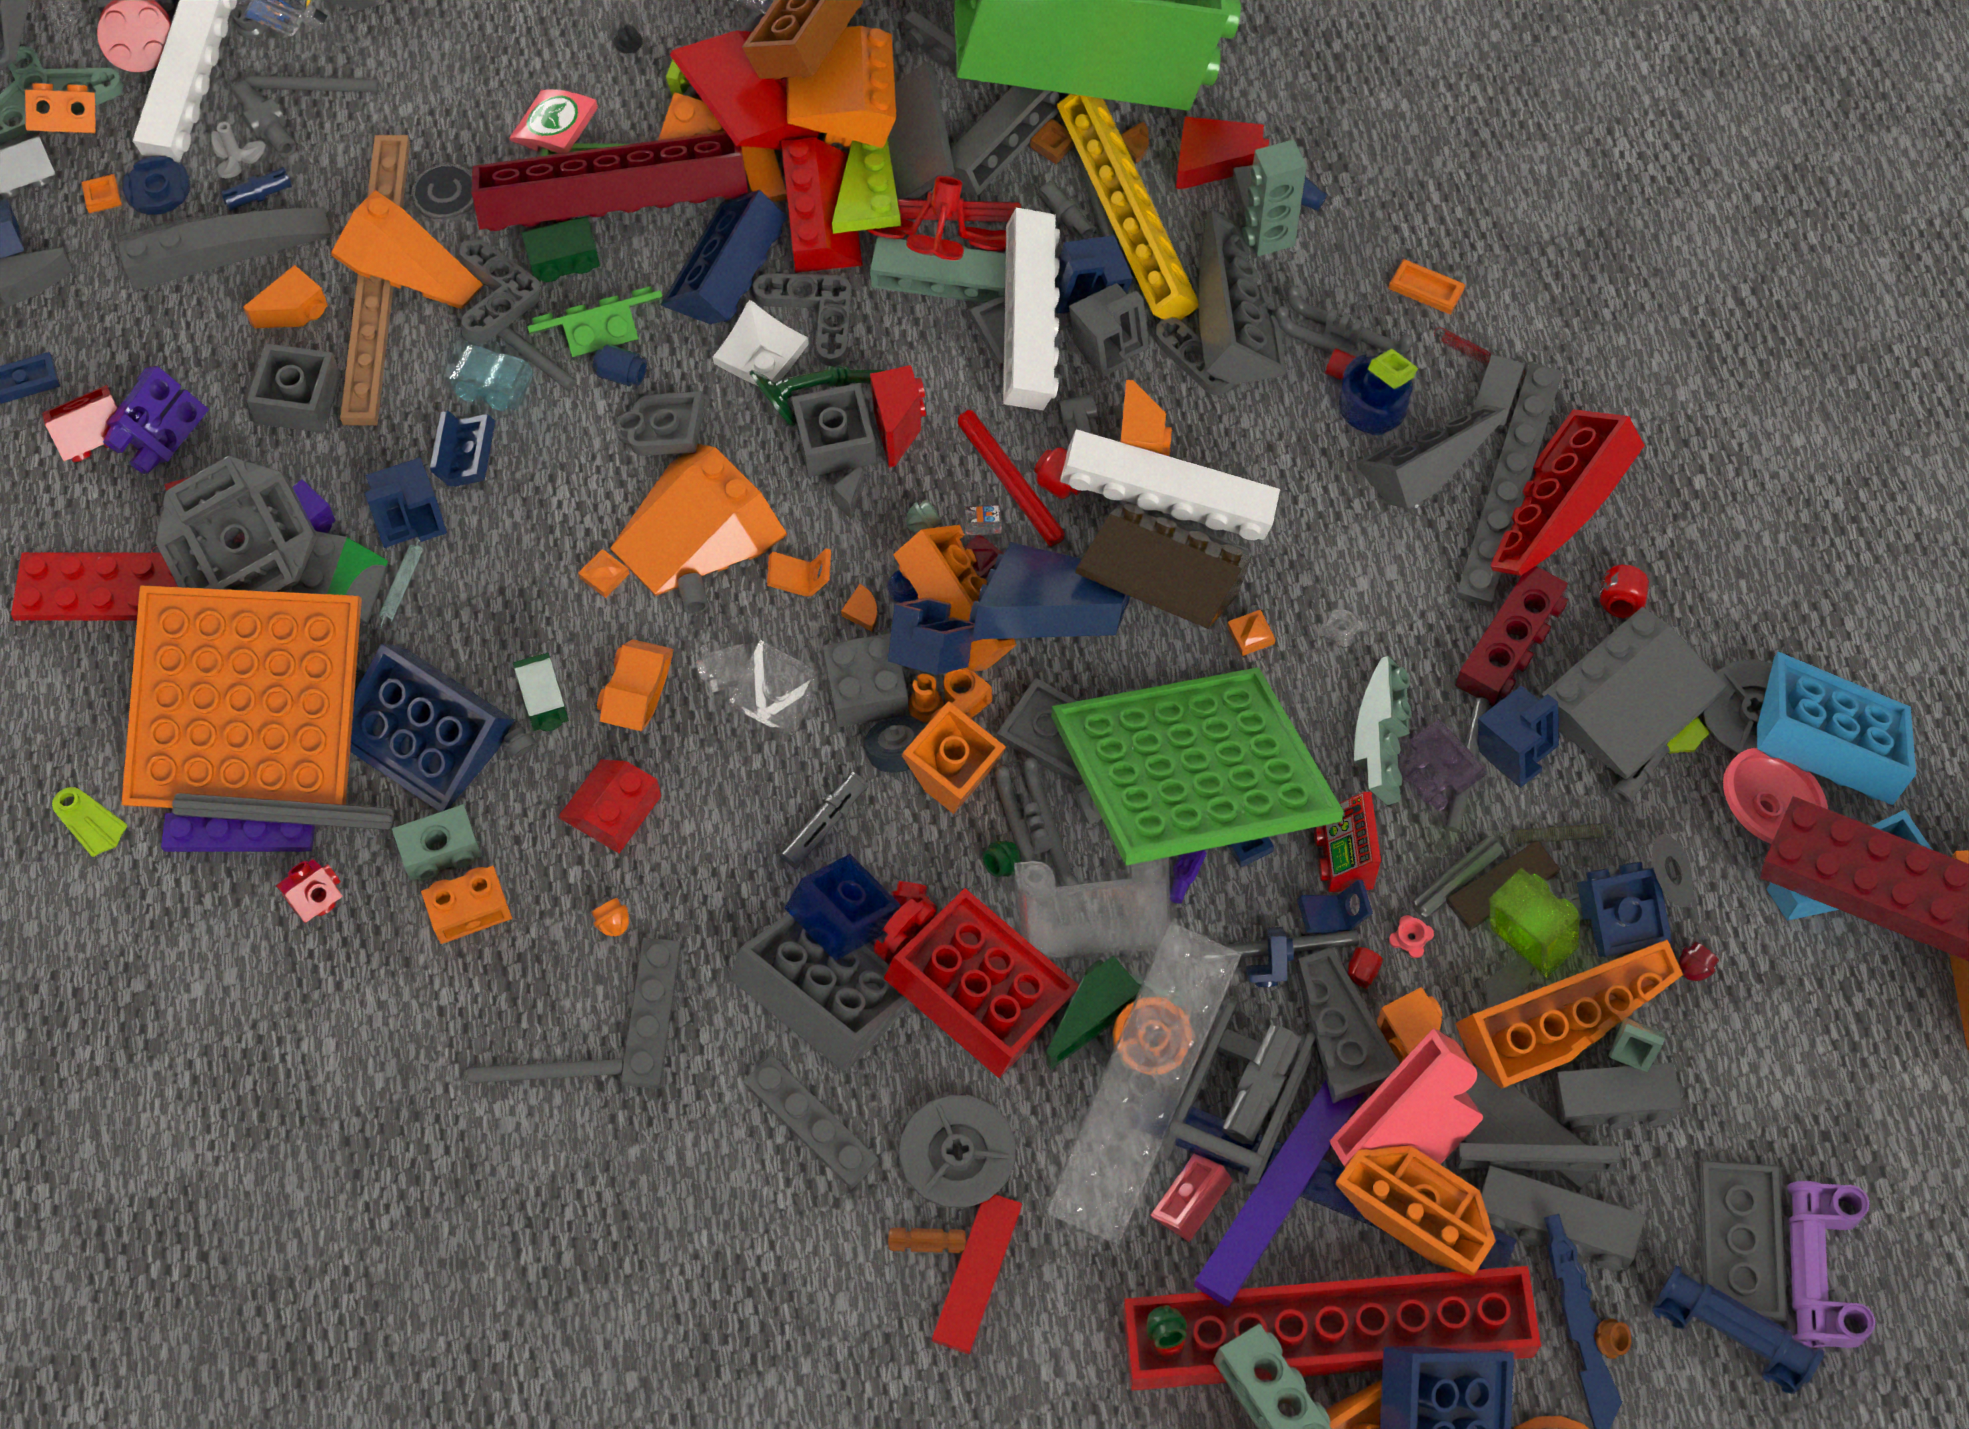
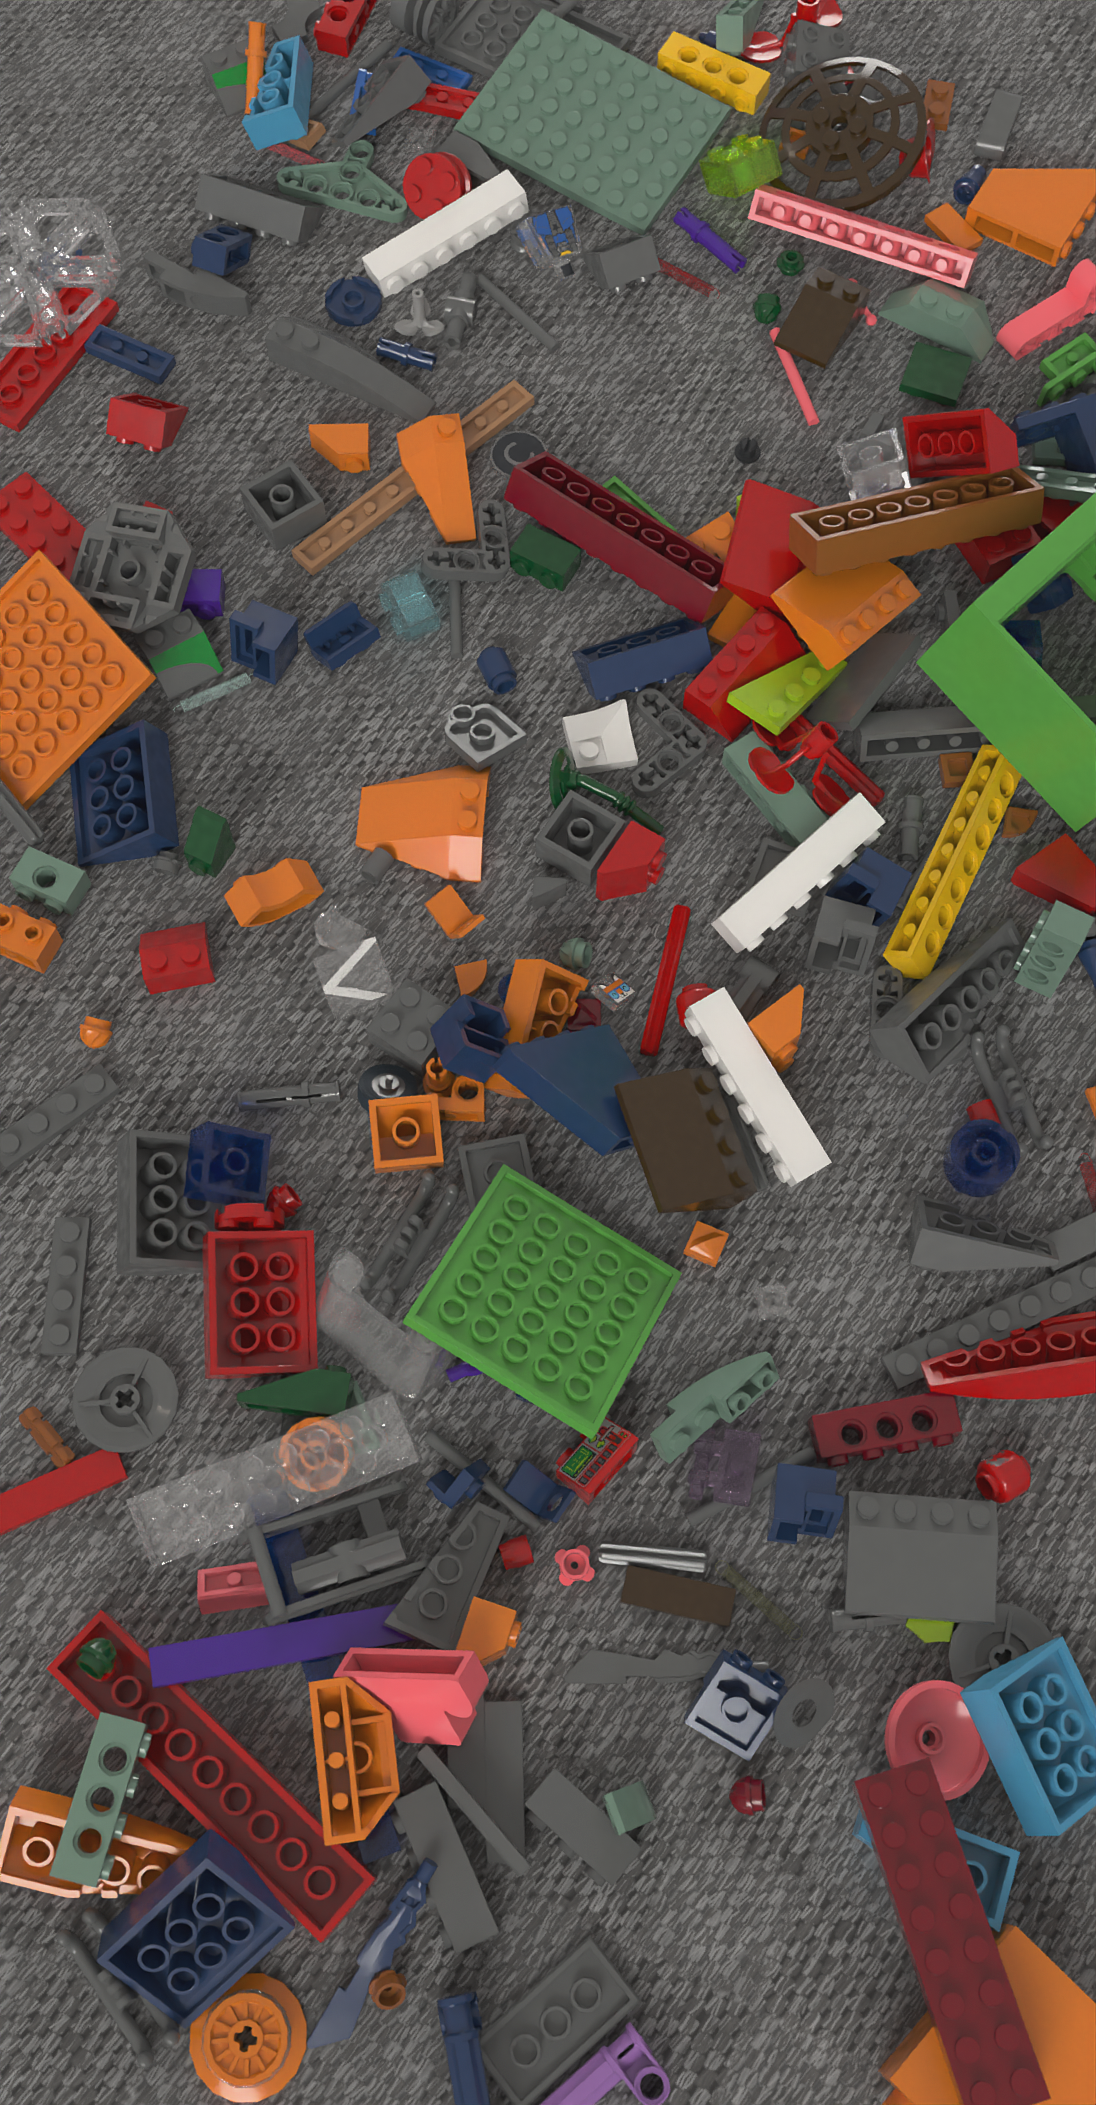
camera: 45 degrees right, 5 degrees up
orange brick [25,83,95,133] -> none
orange tile [81,174,122,213] -> none
dark purple hips [103,366,209,474] -> none
slope [509,89,598,154] -> none
bright green bracket [527,287,662,358] -> none
orange tile [578,549,630,598] -> none
dark green plate [983,840,1022,878] -> none
lime tile [1368,348,1418,389] -> none
orange wedge [1455,939,1683,1089] -> none
clear neon green brick [1489,868,1579,978] -> none

